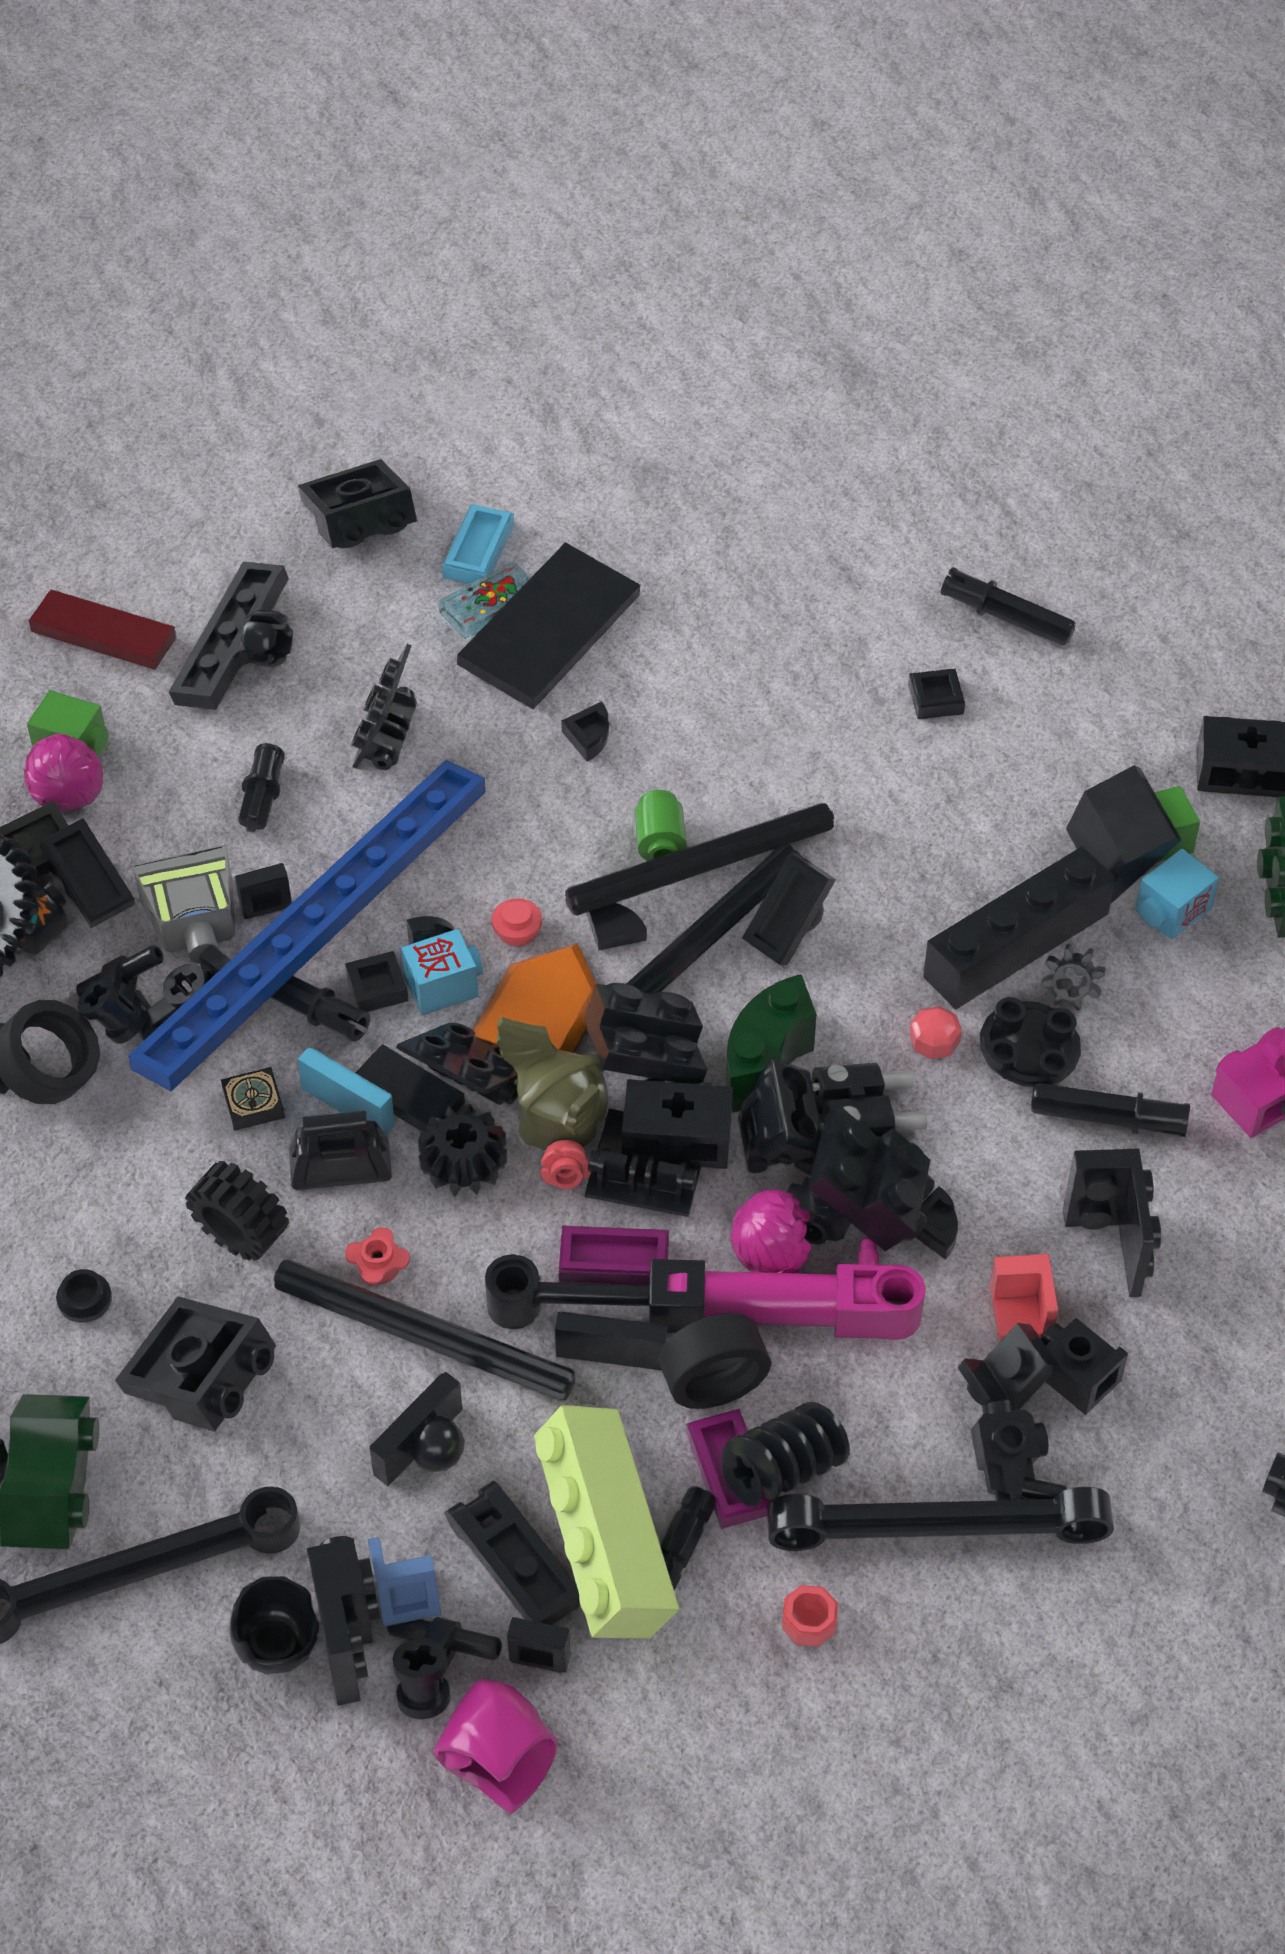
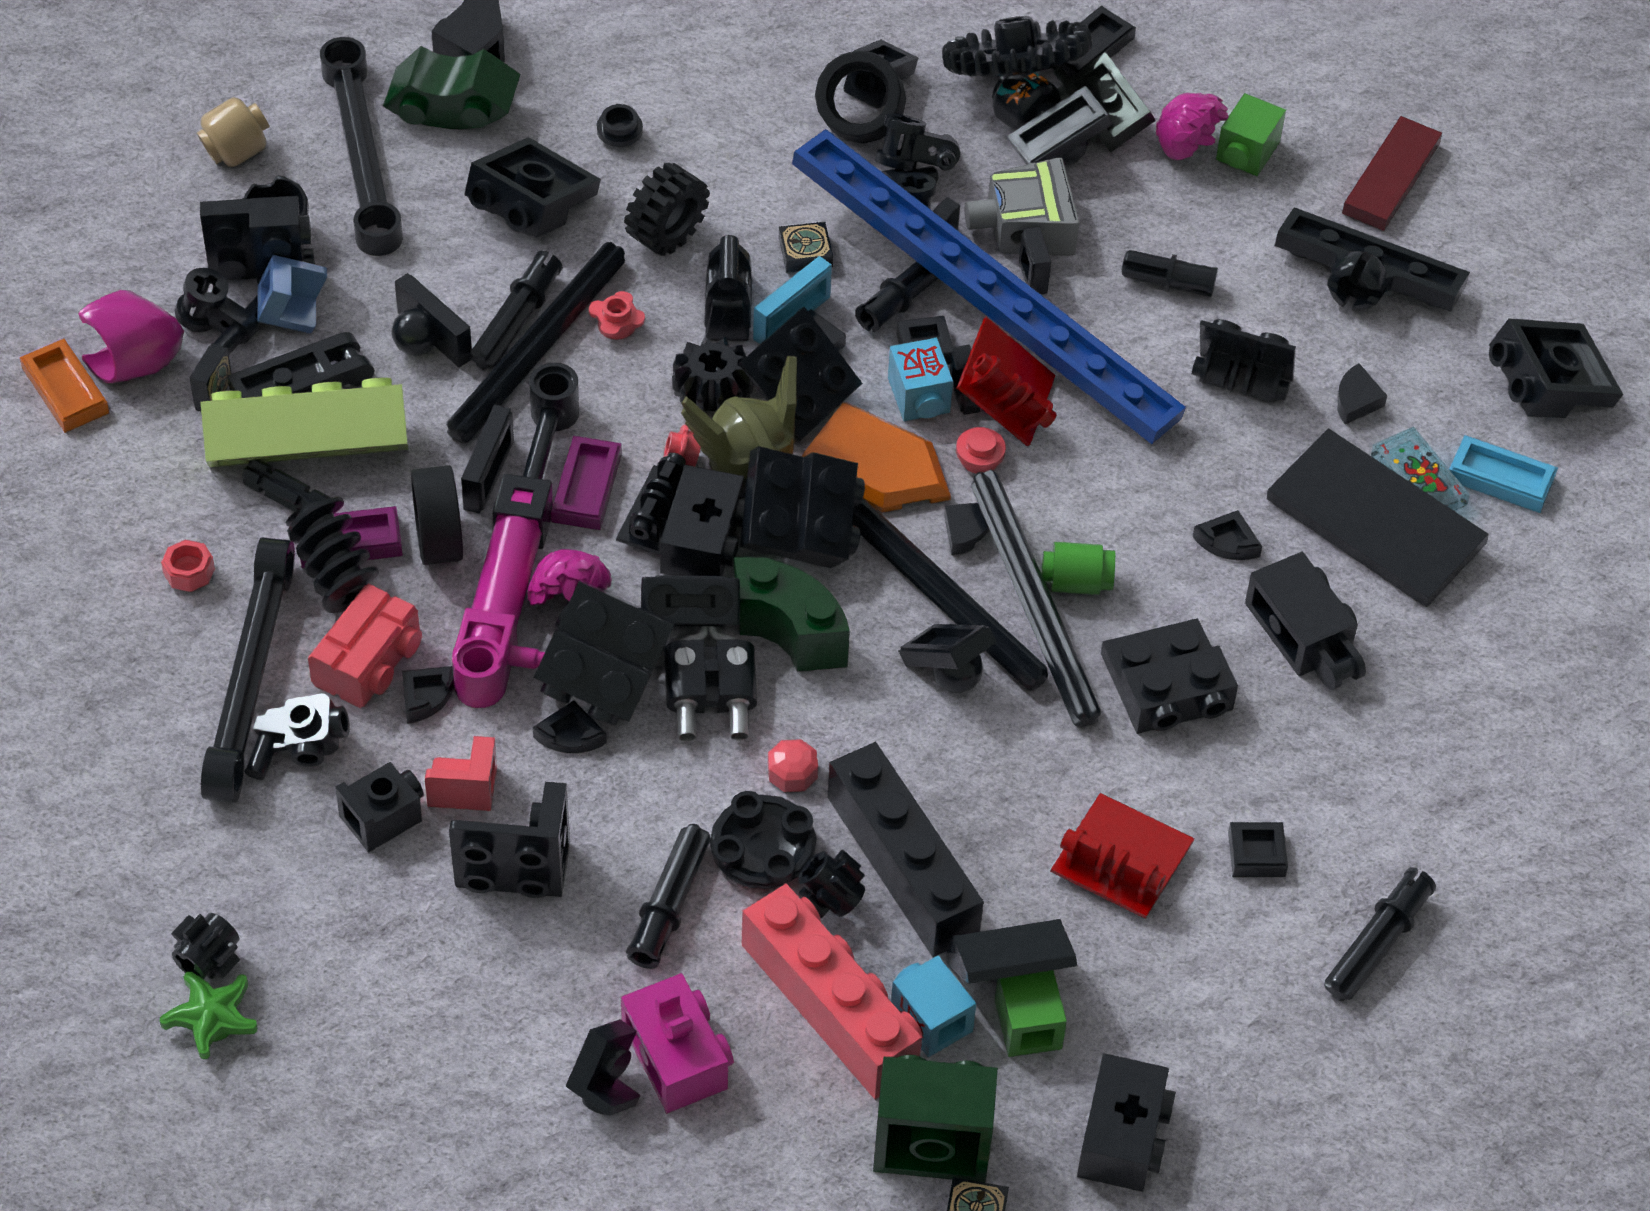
camera: 95 degrees right, 0 degrees up
black bracket [958,1323,1059,1410] -> none
none -> orange tile [20,338,110,433]
none -> tan head [197,97,270,167]
none -> coral brick [308,583,422,709]
none -> black tile [402,666,454,724]
none -> black axle [470,251,563,370]
none -> coral brick [742,883,923,1099]
none -> red hinge [957,317,1057,447]
none -> red hinge [1050,793,1195,919]
none -> black plate [1101,618,1238,734]
none -> black brick [1245,551,1366,690]
none -> black tile [1337,363,1387,424]

